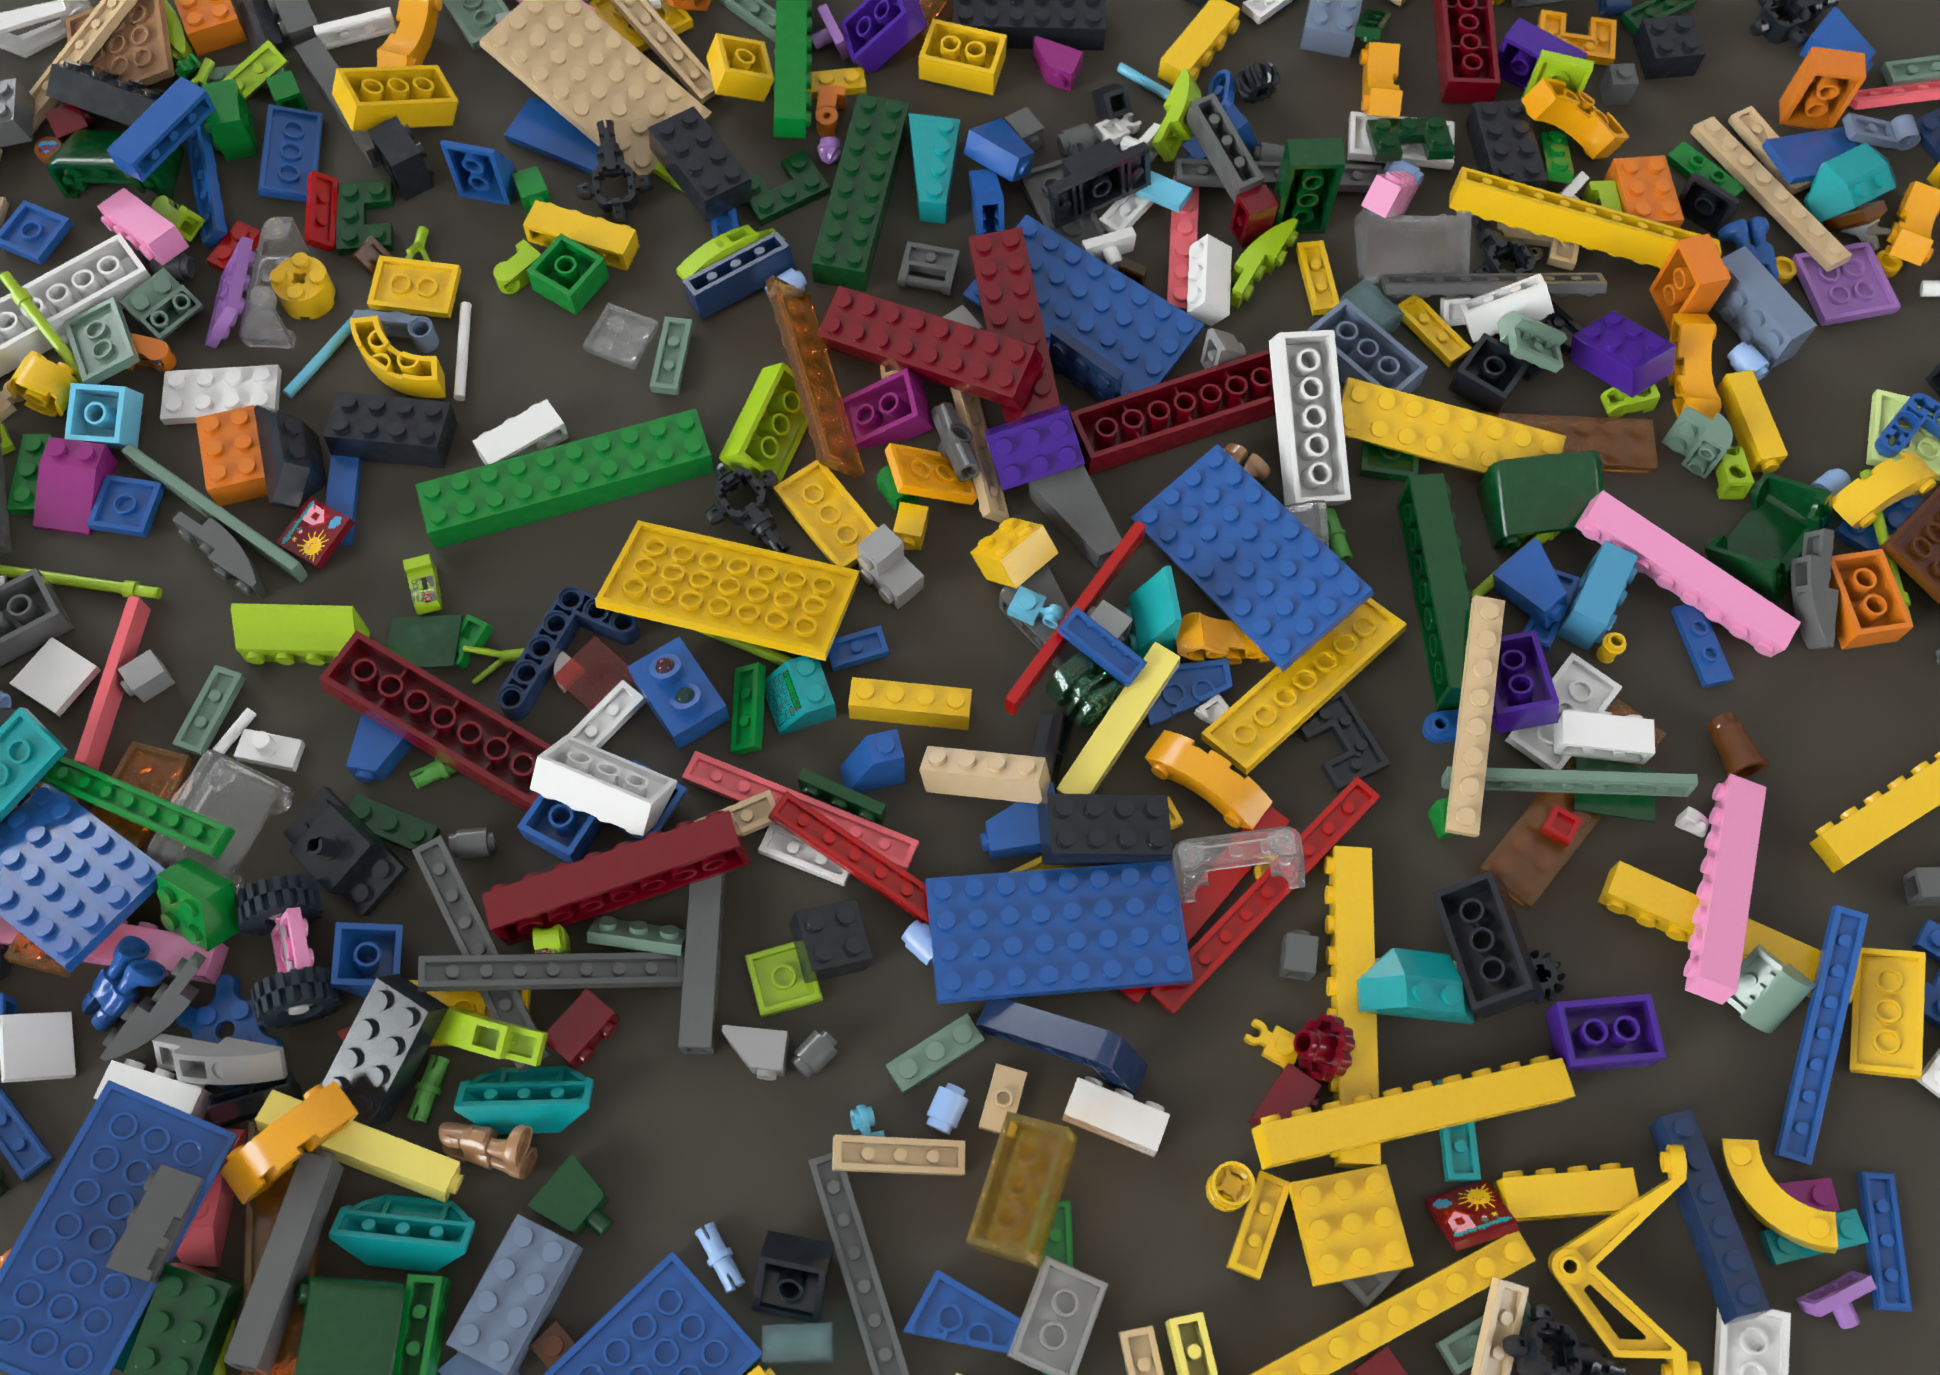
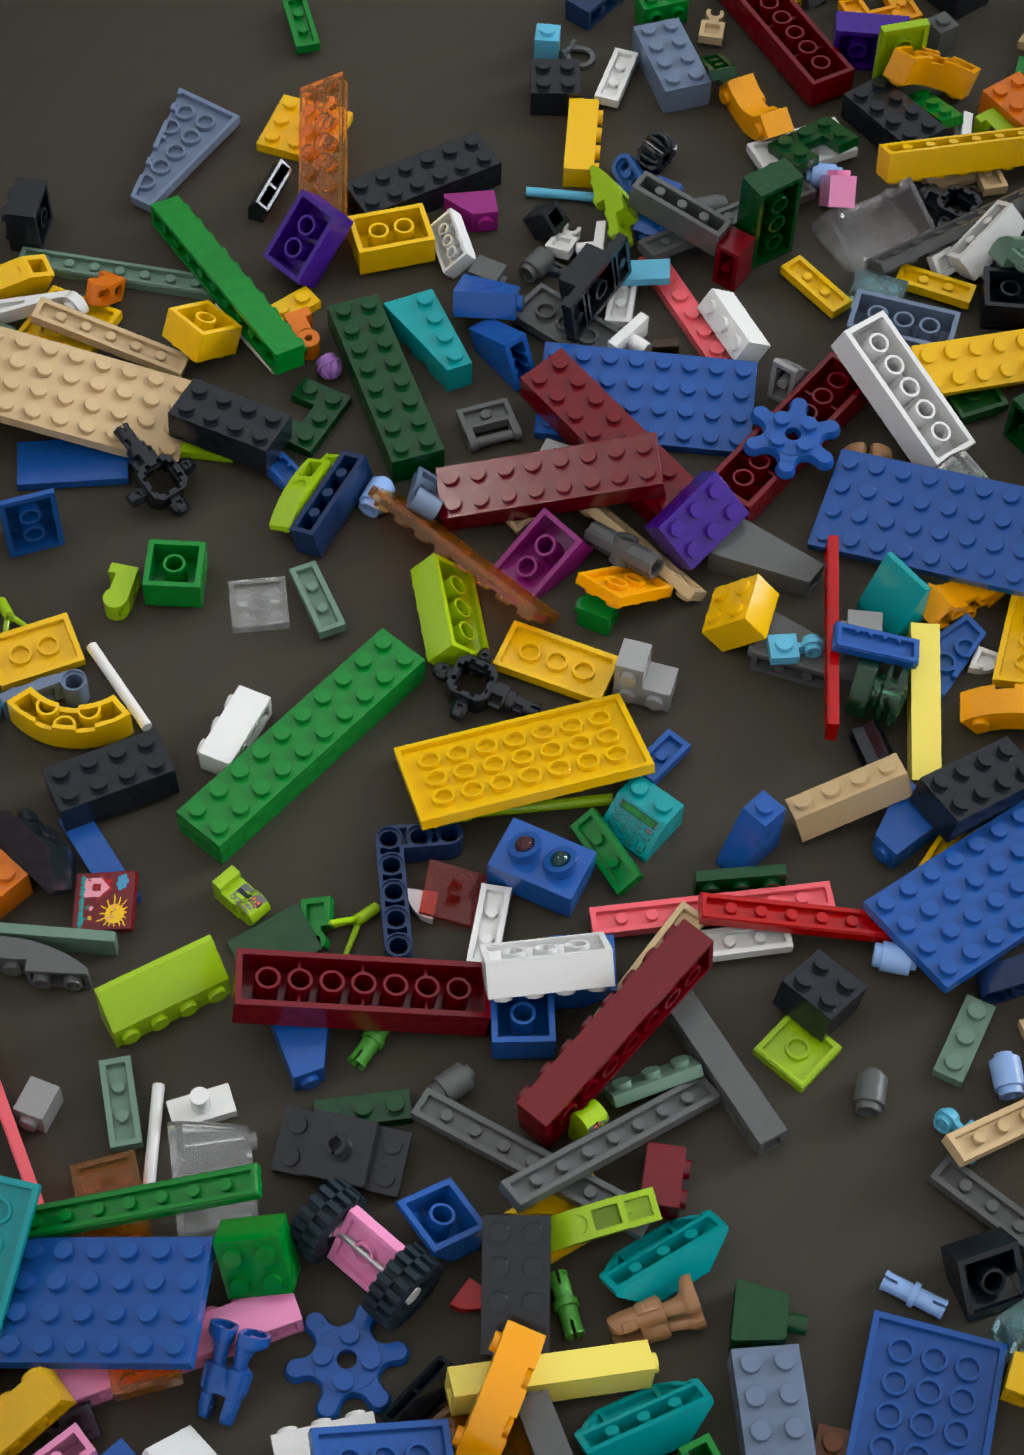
camera: 30 degrees left, 10 degrees down
dark grey slope [100,951,207,1061] -> none
light grey slope [153,1033,288,1085] -> none
green brick [512,166,551,215] -> none
yellow brick [523,200,639,271] -> none
light grey slope [722,1025,790,1080] -> none
medium lavender tile [811,3,850,60] -> none
yellow brick [848,677,972,730] -> none
yellow brick [893,502,929,550] -> none
dark blue plate [1049,326,1124,403] -> none
lime slope [1230,218,1299,309] -> none
none -> sand blue plate [406,466,443,522]
none -> white piece [431,208,477,279]
none -> blue plate [743,398,841,480]

